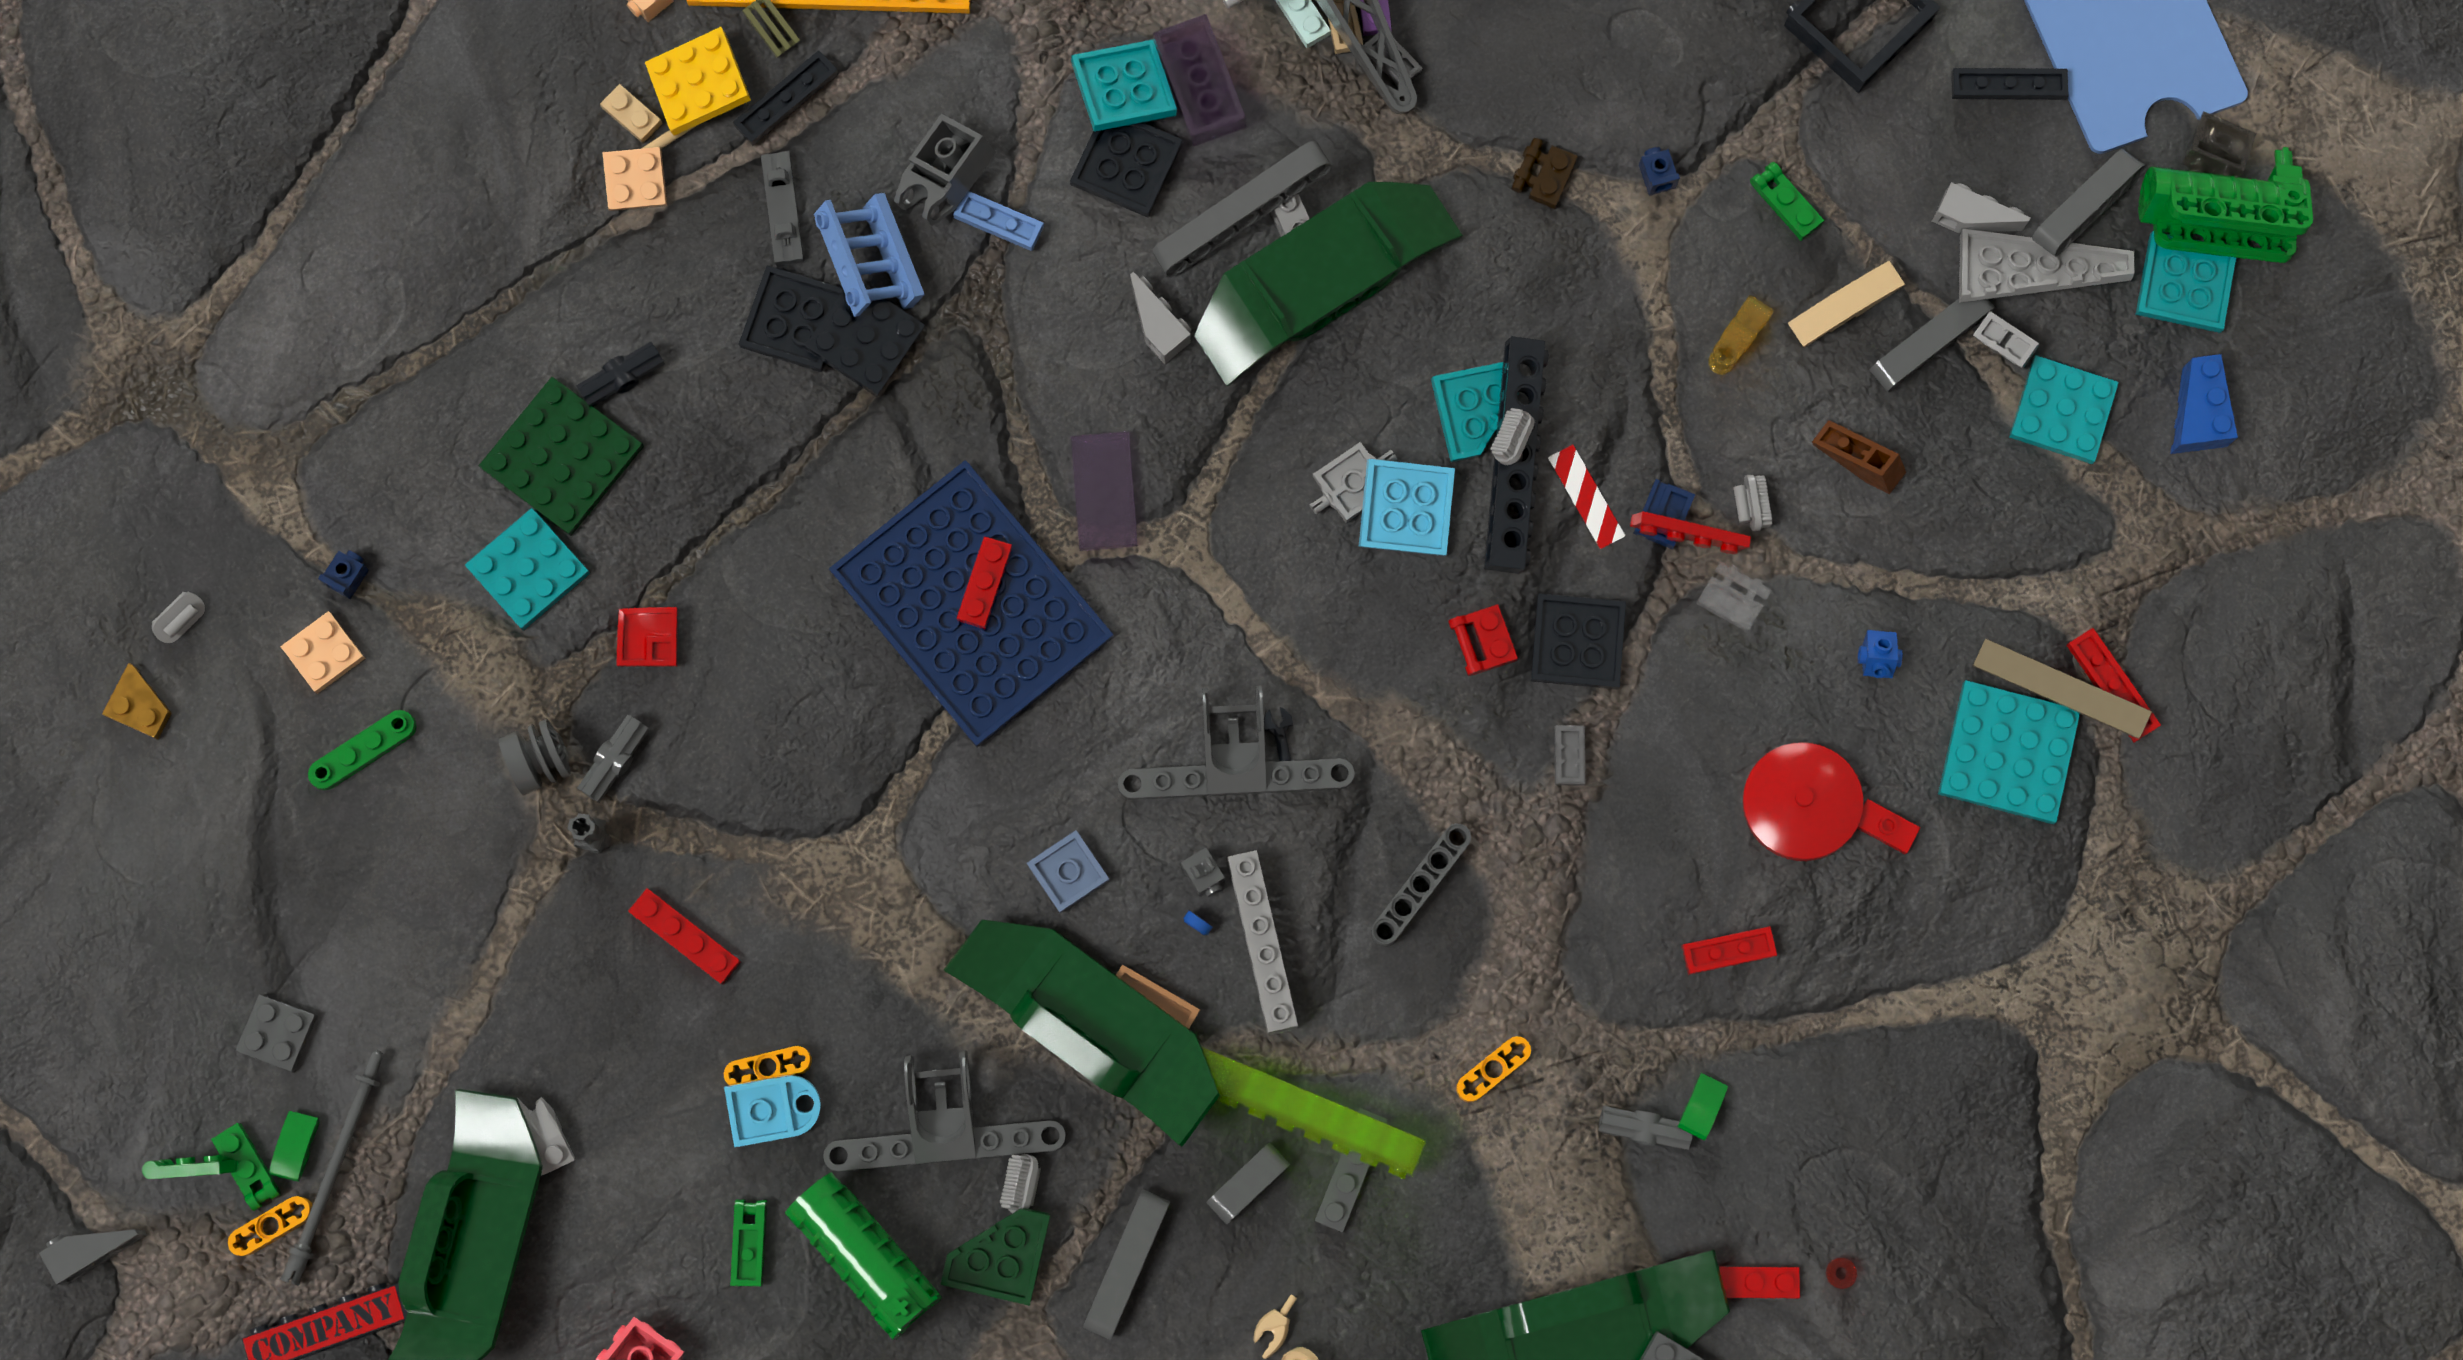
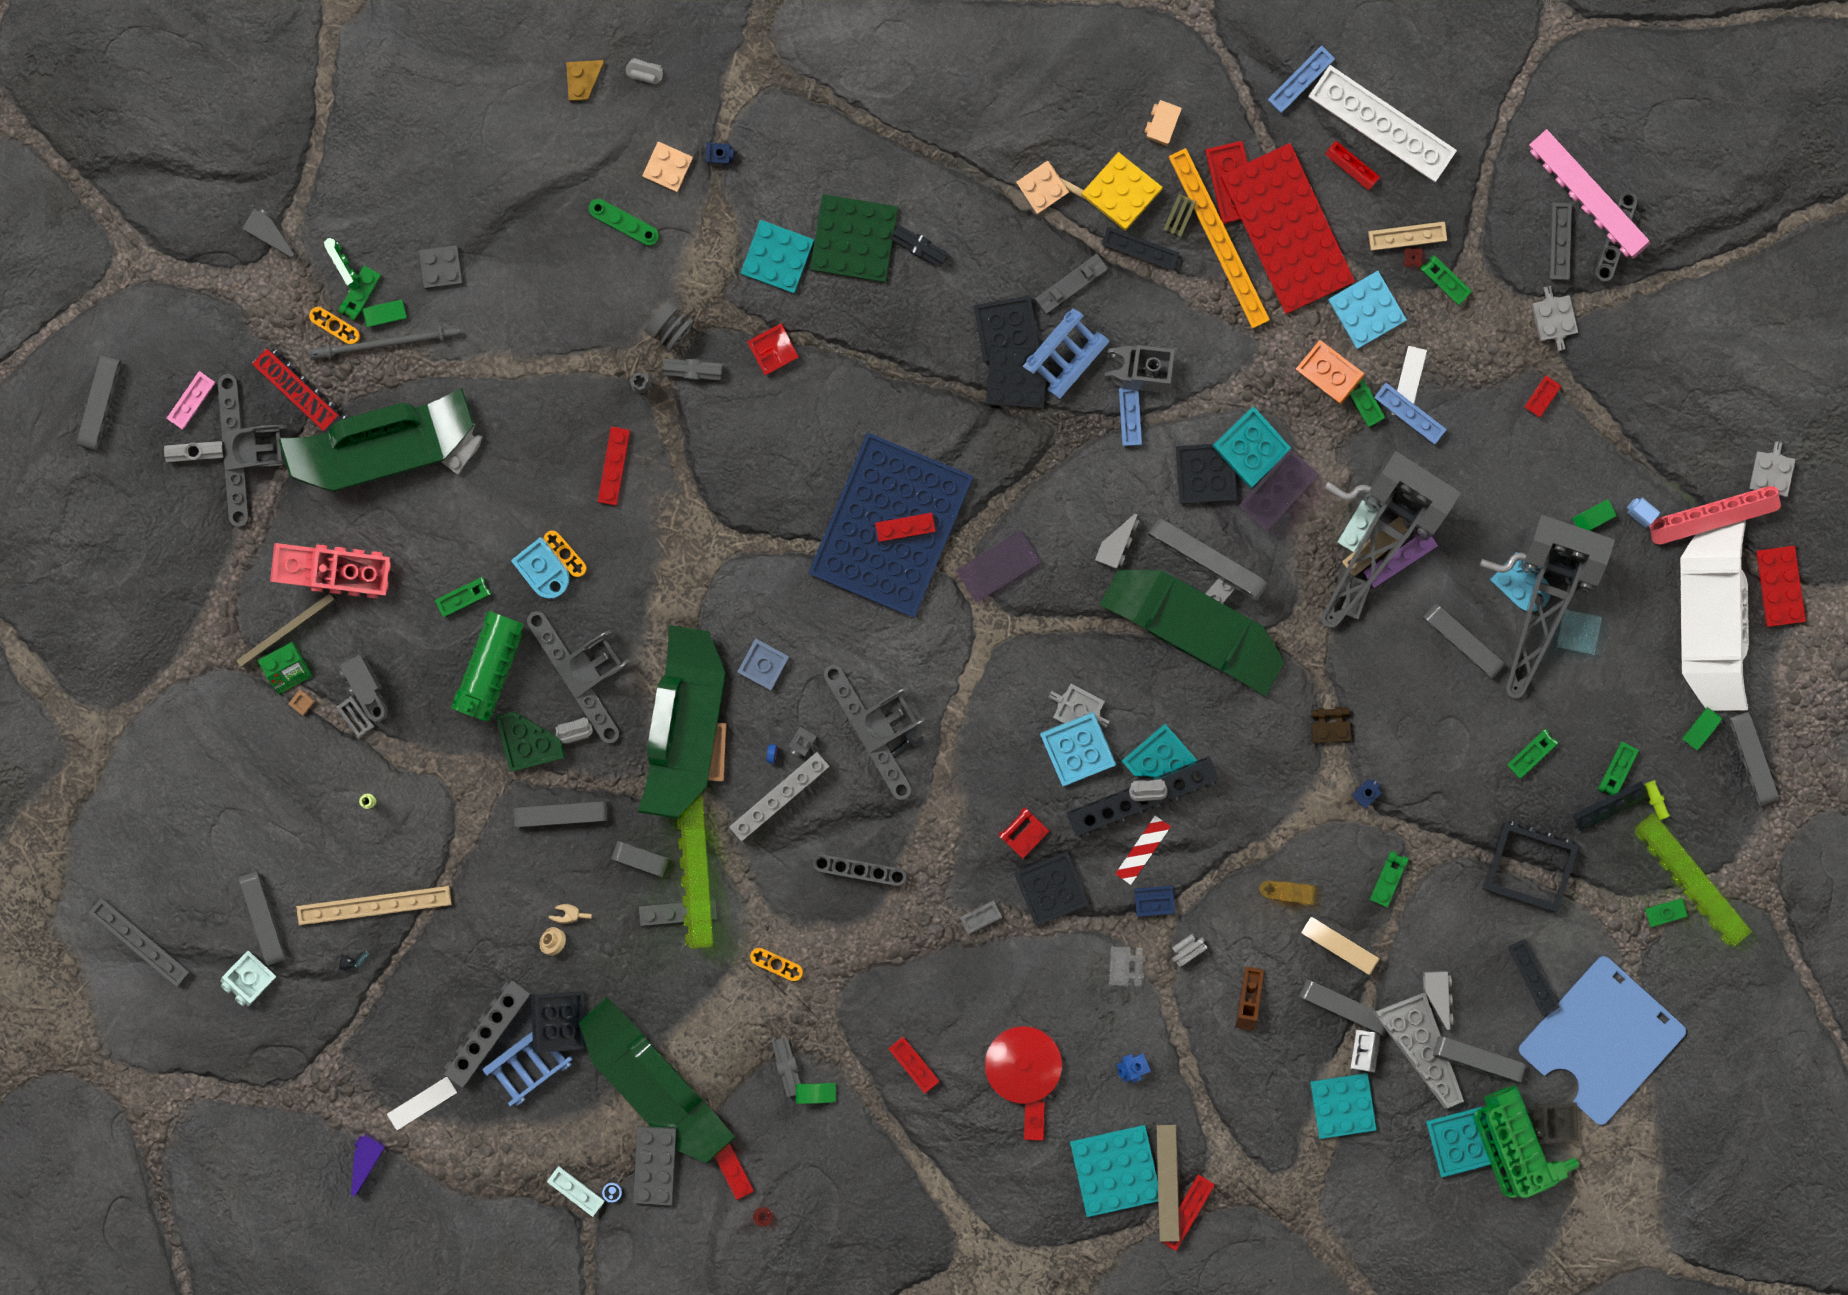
camera: 65 degrees right, 10 degrees up
tan plate [600,84,663,143] -> none
red plate [1630,511,1751,554] -> none
blue wedge [2171,354,2238,454] -> none

